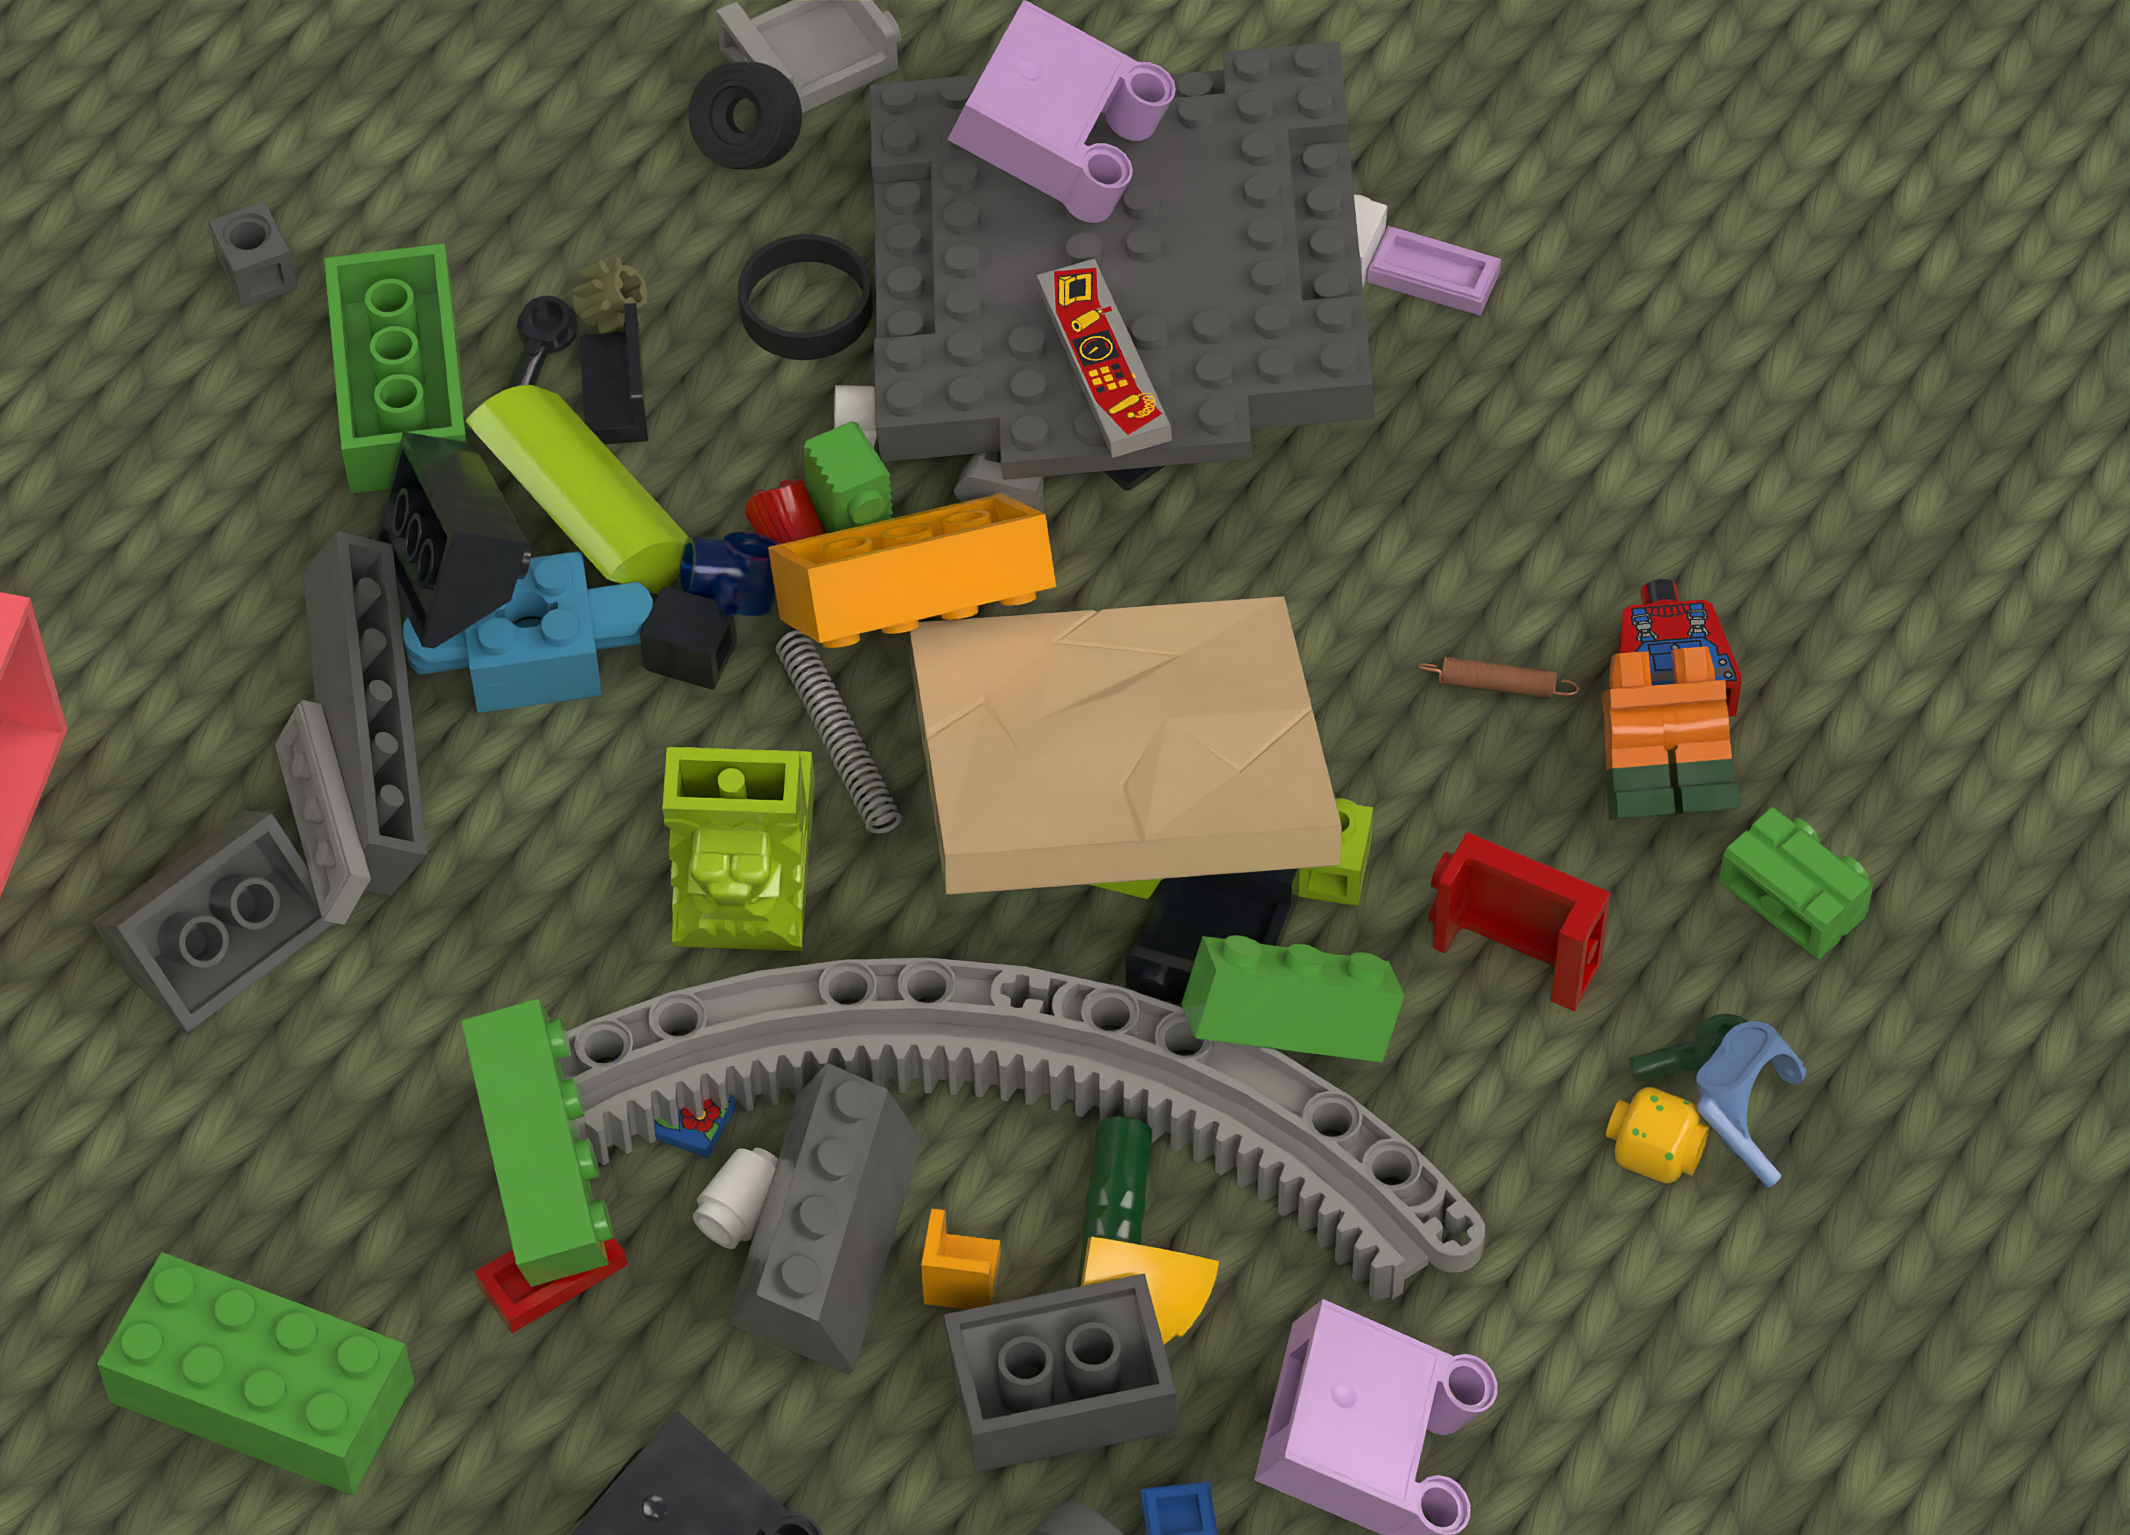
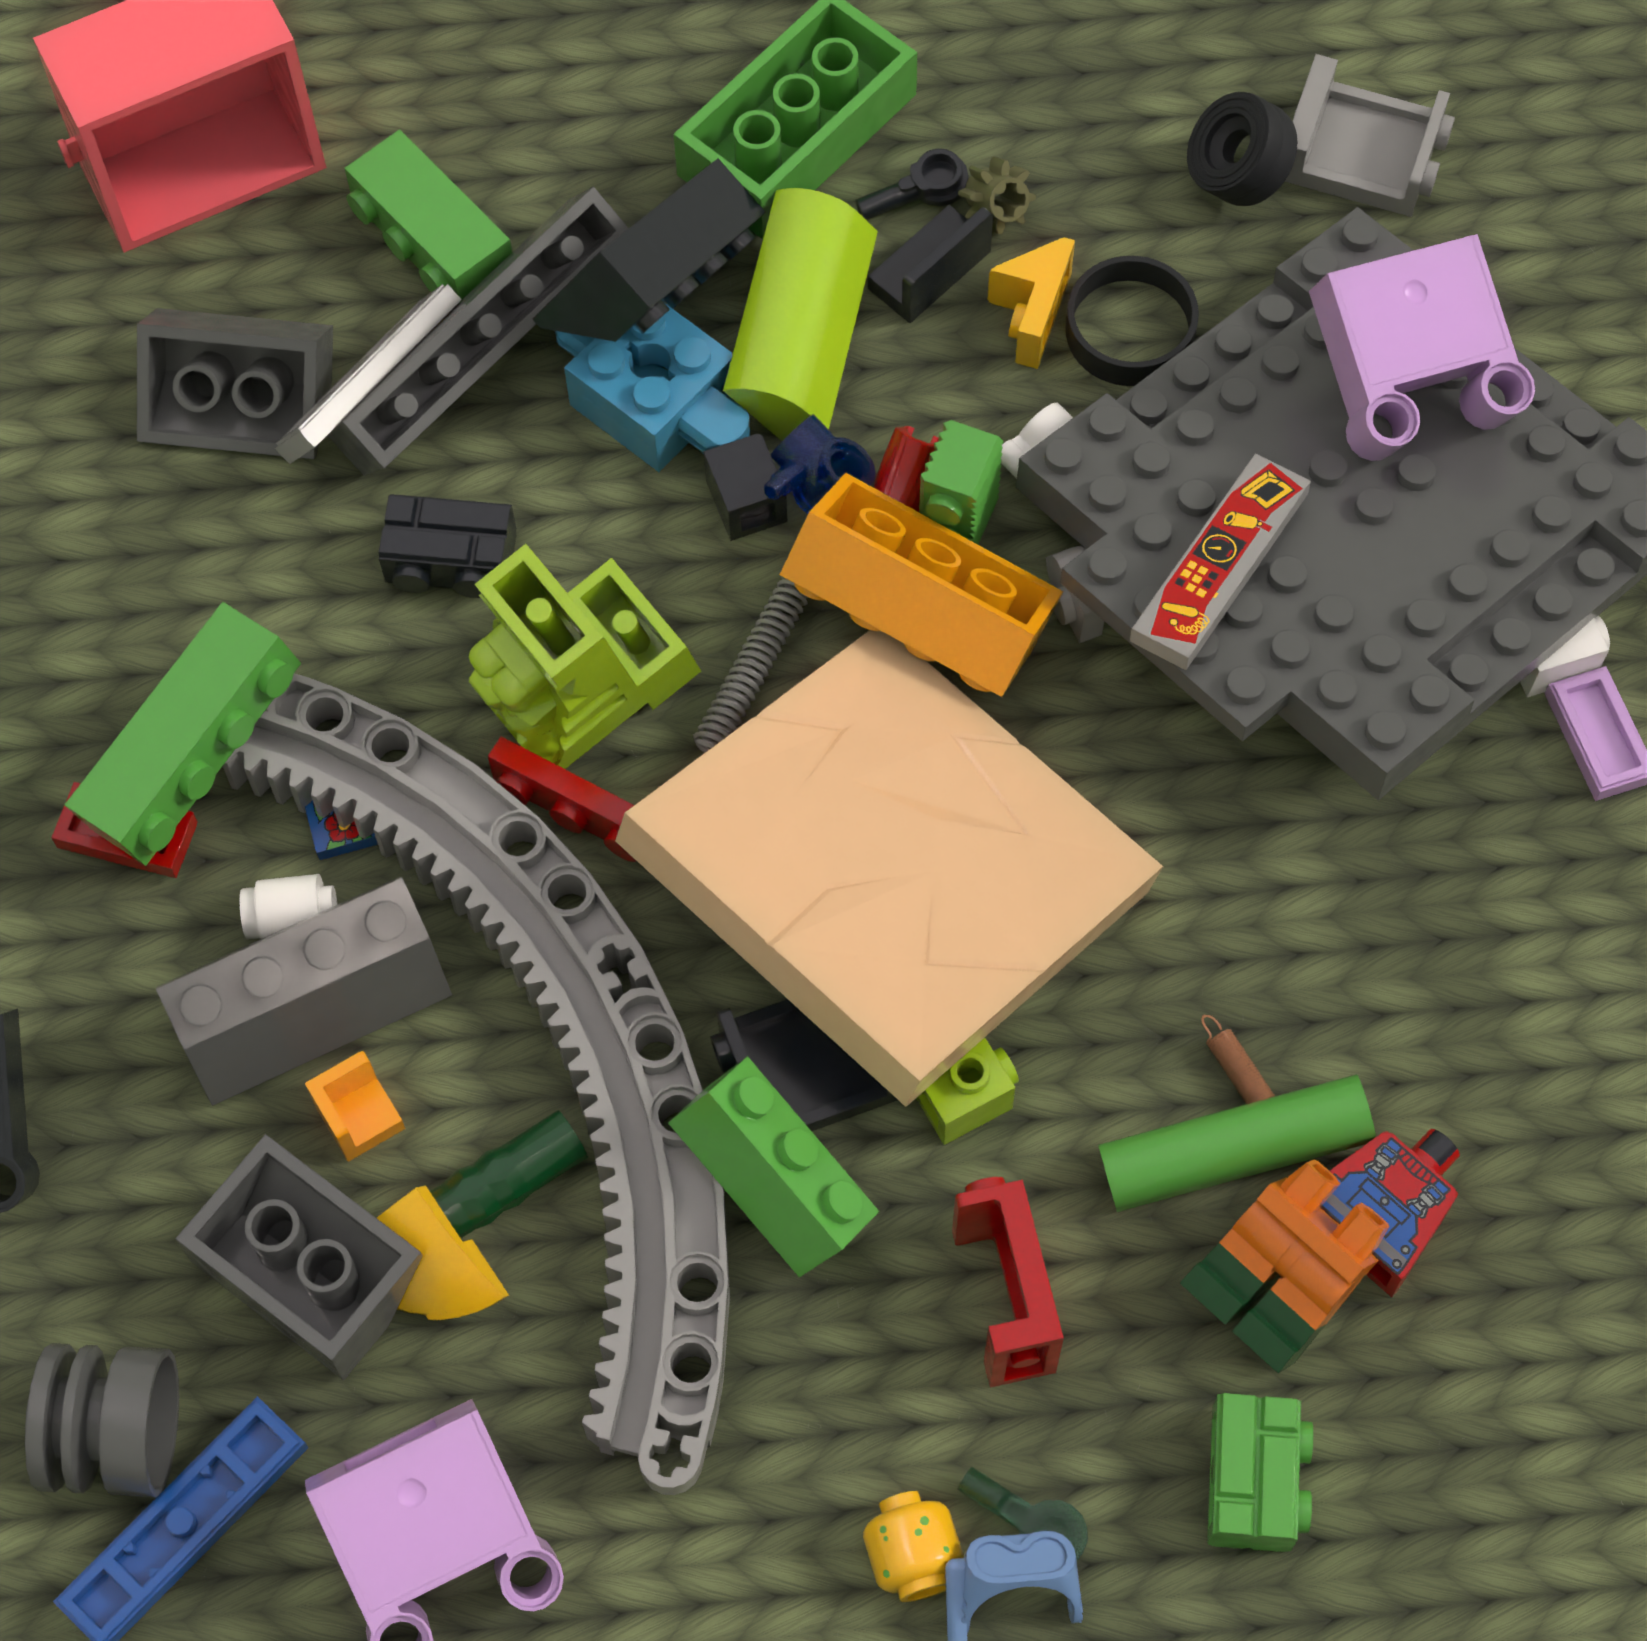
camera: 50 degrees right, 10 degrees up
none -> bright green brick [344,129,512,299]
none -> black brick [379,494,517,598]
none -> red plate [488,736,636,862]
none -> yellow slope [987,237,1075,369]
none -> bright green brick [1098,1074,1376,1212]

